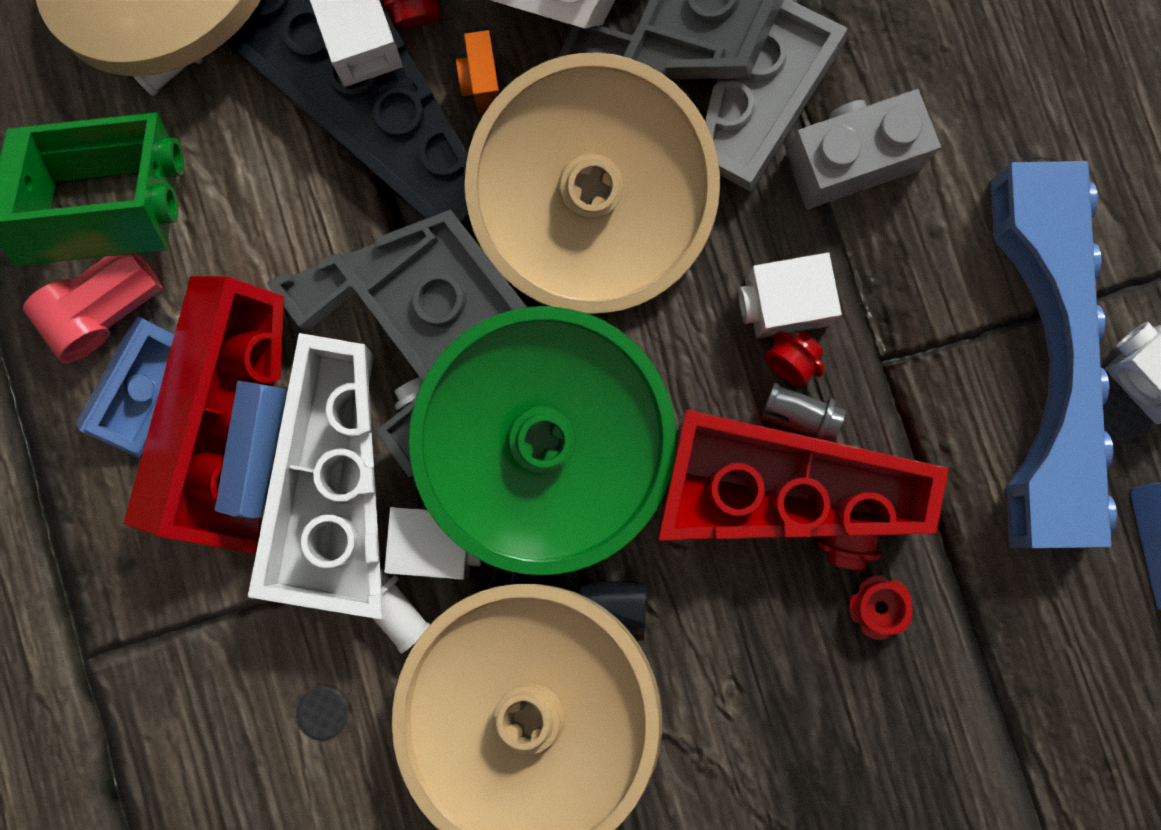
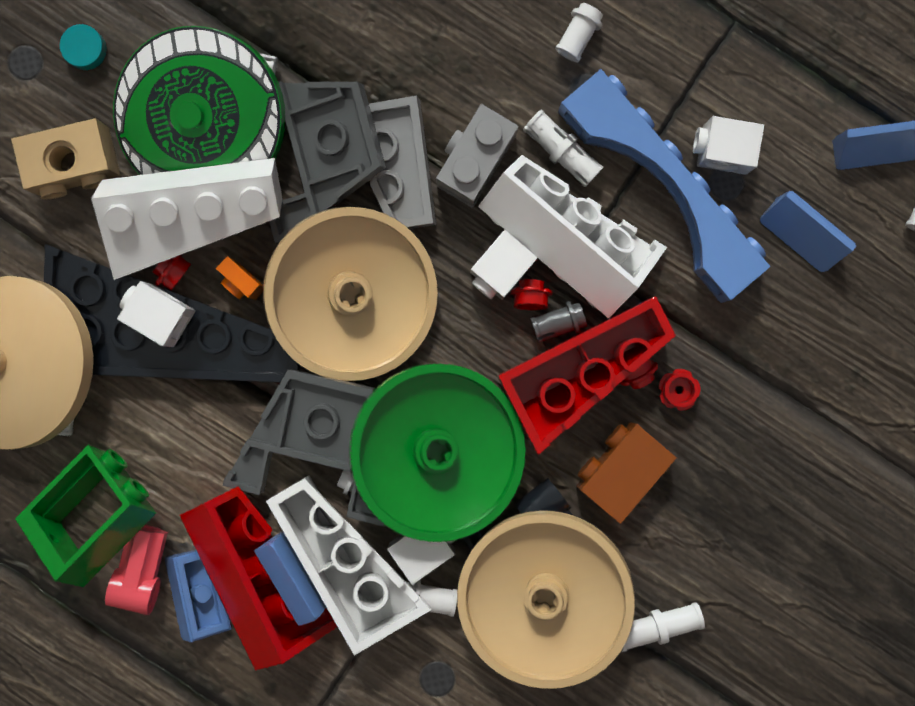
camera: 45 degrees left, 5 degrees up
none -> white wedge [478,155,667,318]
none -> white pin [523,109,603,187]
none -> white pin [555,3,603,62]
none -> dark orange brick [576,422,677,524]

